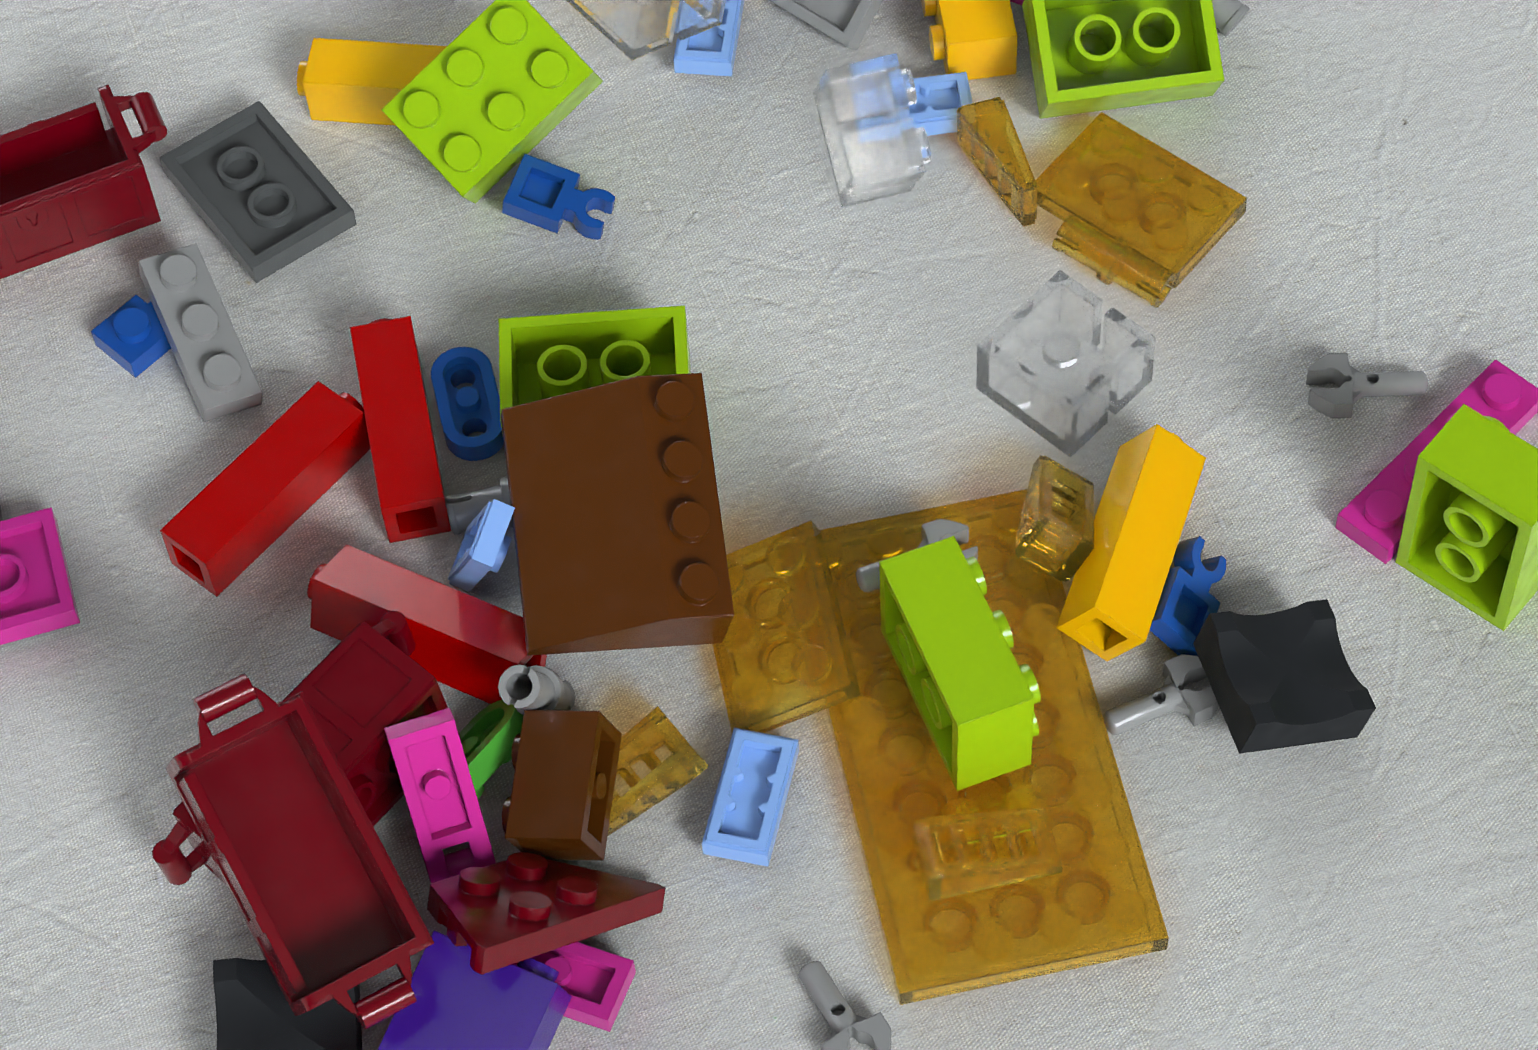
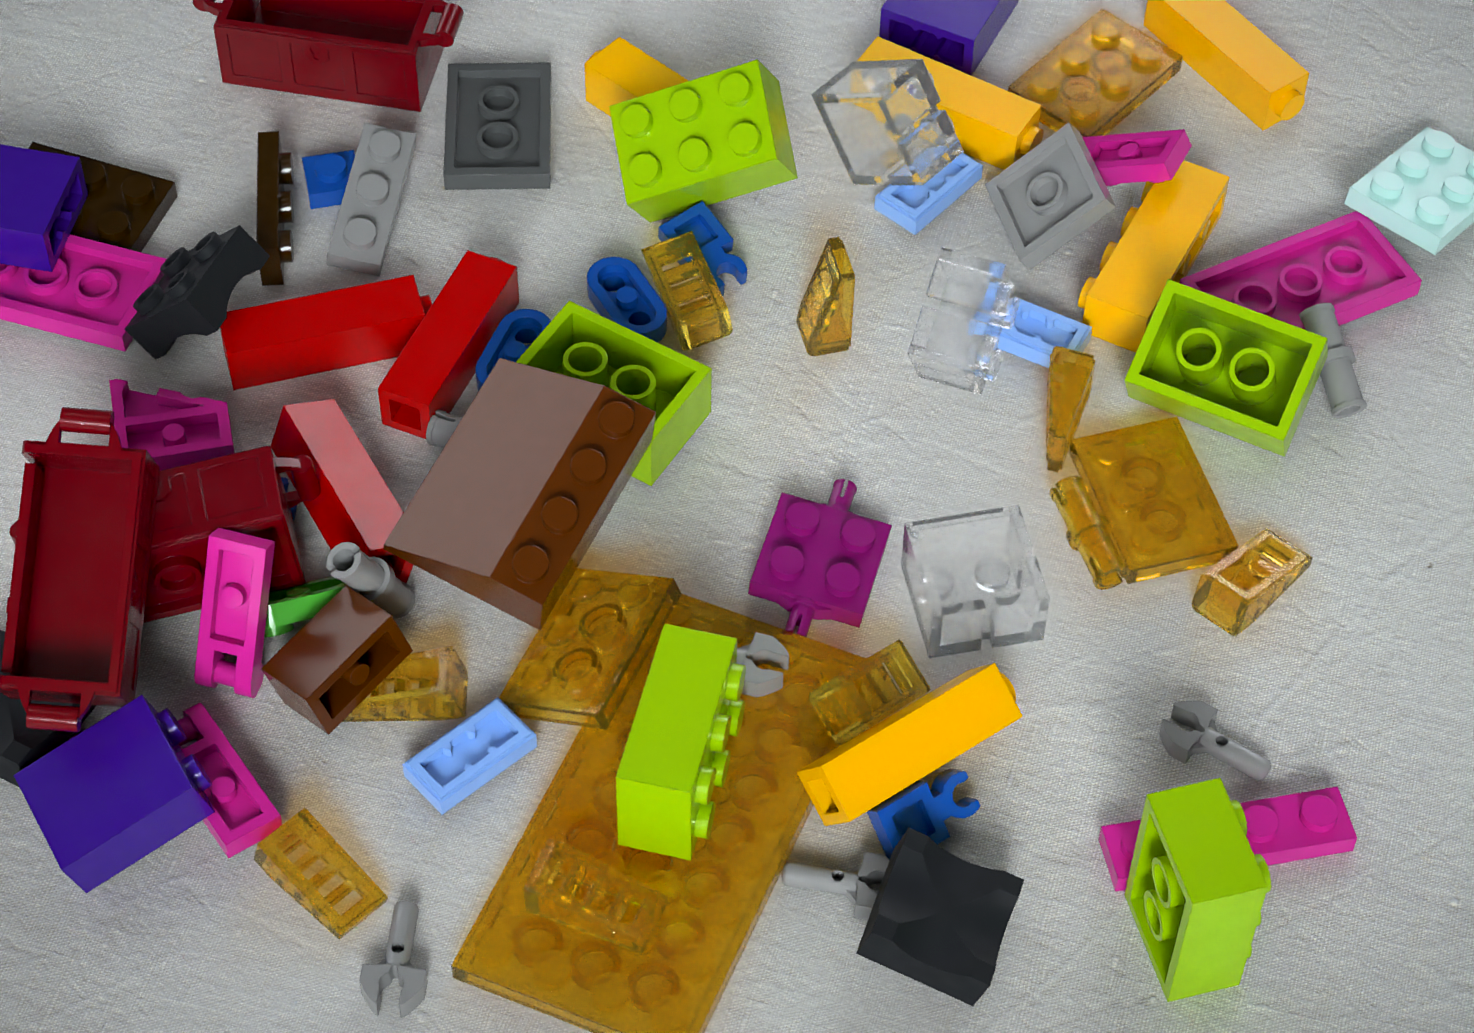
camera: 30 degrees right, 5 degrees down
dark red wing [427,852,666,975] -> none
light blue plate [448,499,515,592] -> none
none -> dark pink wing [109,379,235,471]
none -> black brick [124,225,270,360]
none -> clear yellow slope [254,808,388,940]
none -> dark brown plate [256,131,294,286]
none -> blue plate [587,257,667,342]
none -> clear yellow slope [641,231,733,351]
none -> magenta plate [748,479,892,646]
none -> clear yellow slope [796,237,855,356]
none -> clear yellow slope [1192,528,1313,636]

